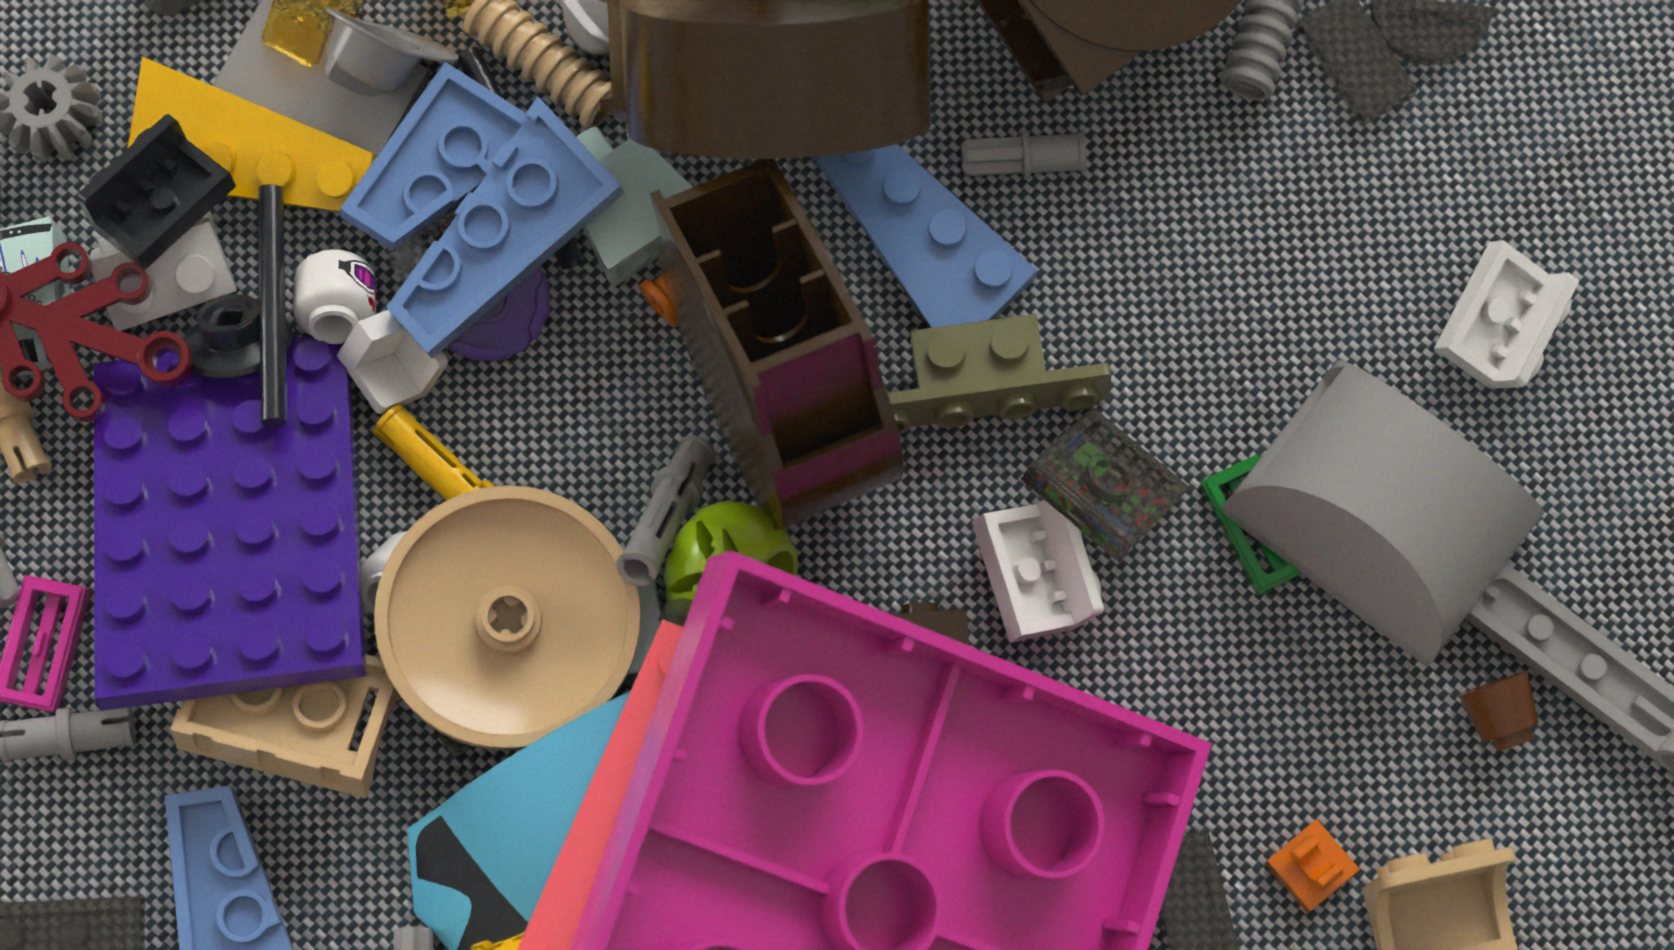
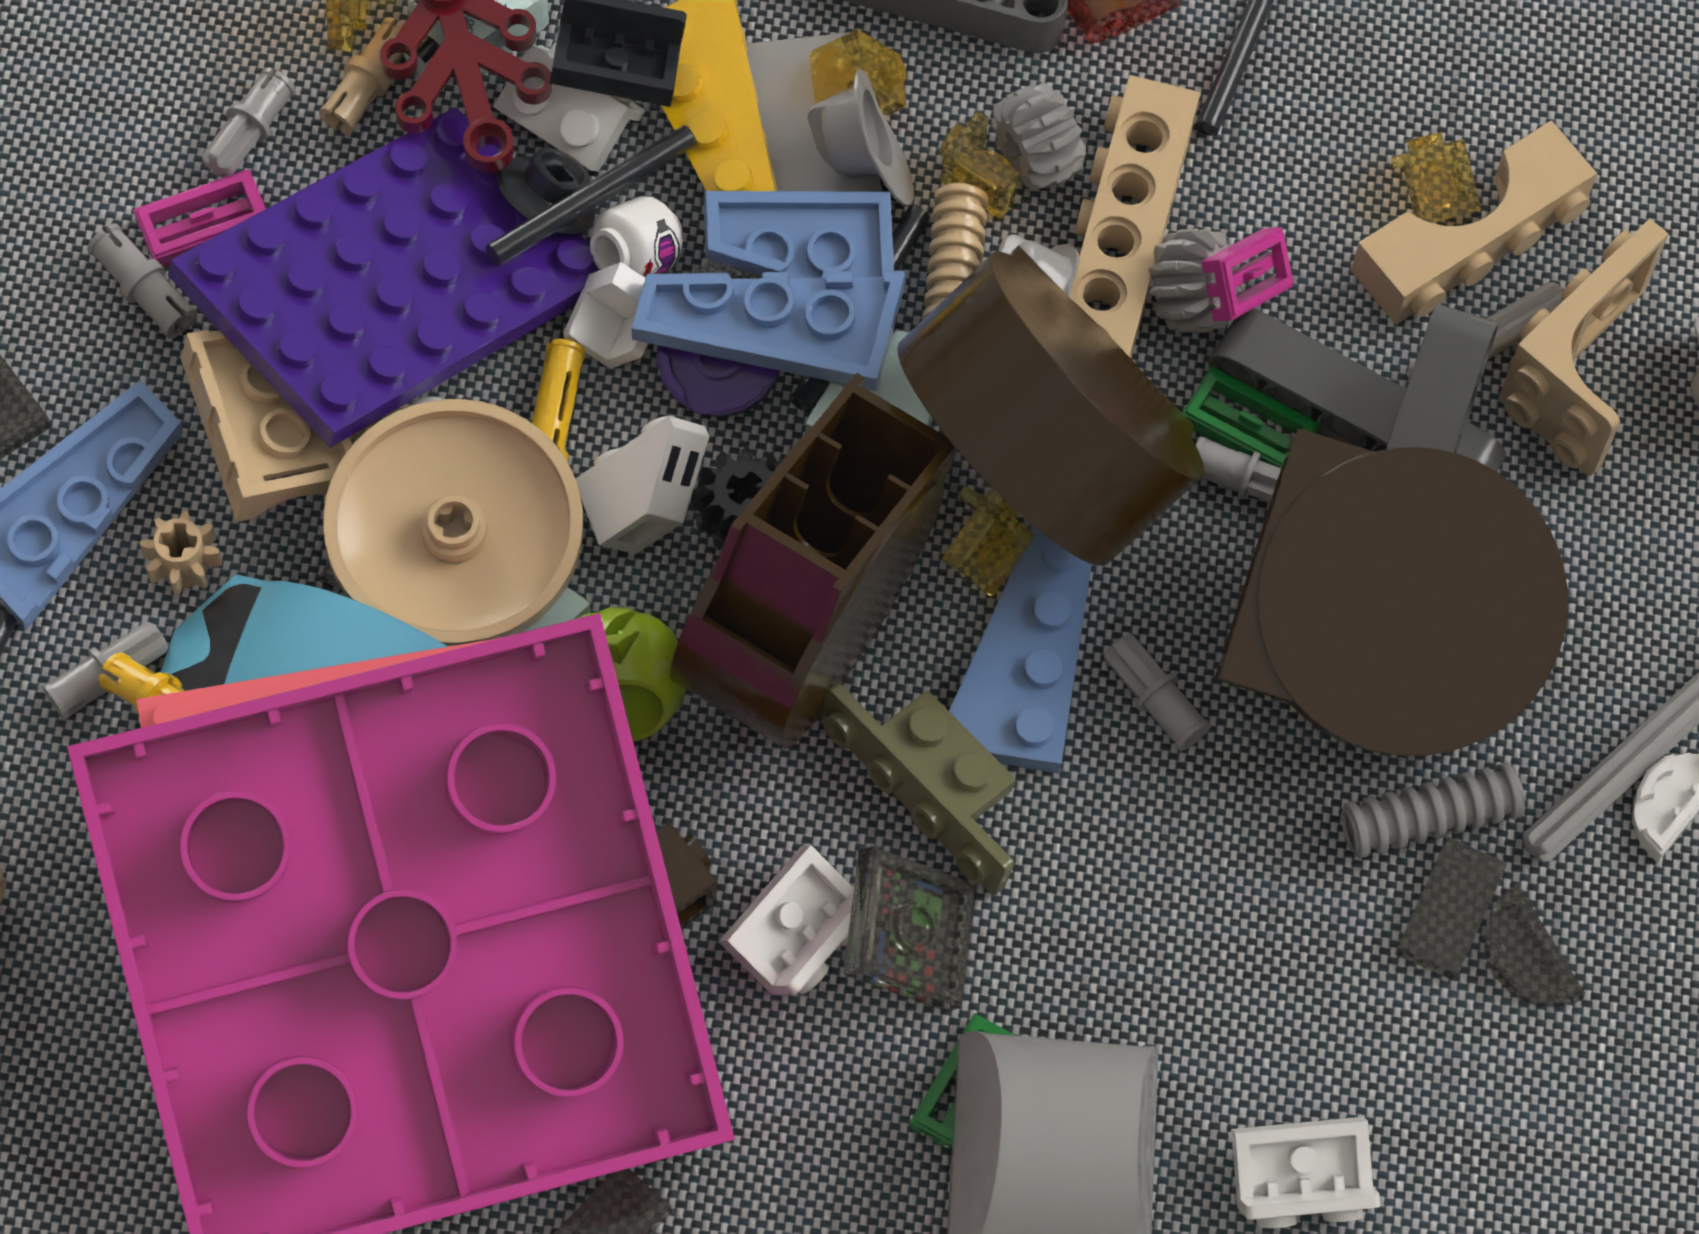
camera: 50 degrees right, 10 degrees down
light grey pin [616,435,716,586] -> none
none -> tan gear [140,511,222,596]
none -> white slope [576,416,709,554]
none -> black gear [691,445,777,550]
none -> clear yellow bracket [941,486,1035,597]

